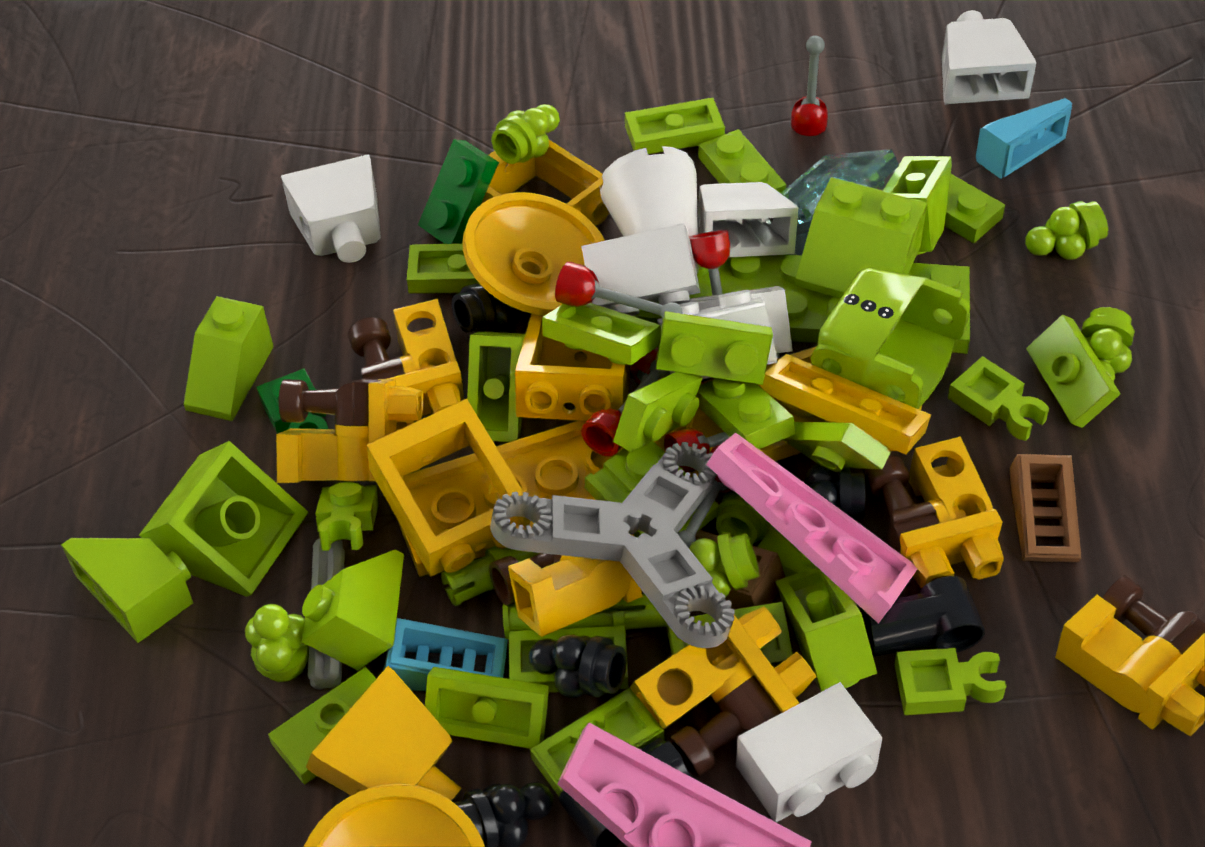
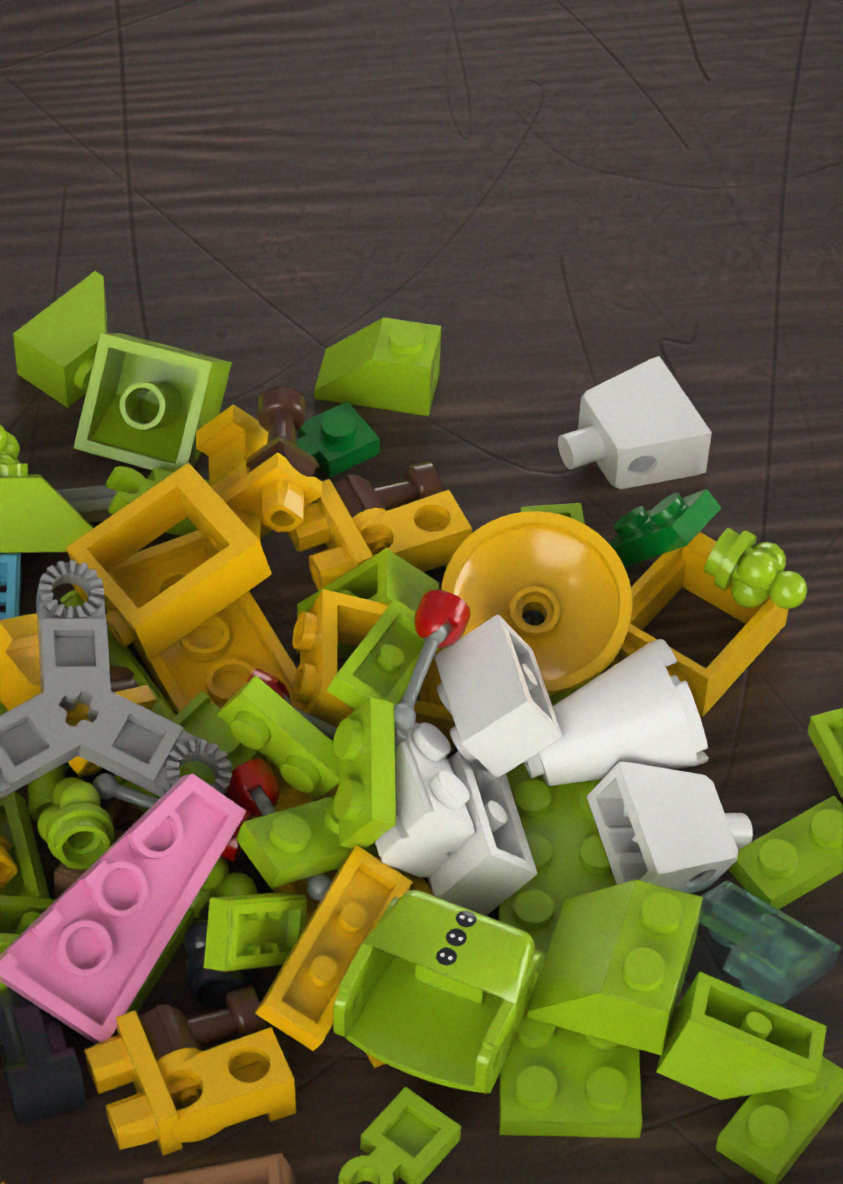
camera: 80 degrees right, 0 degrees up
red hinge [689,230,730,295] -> none

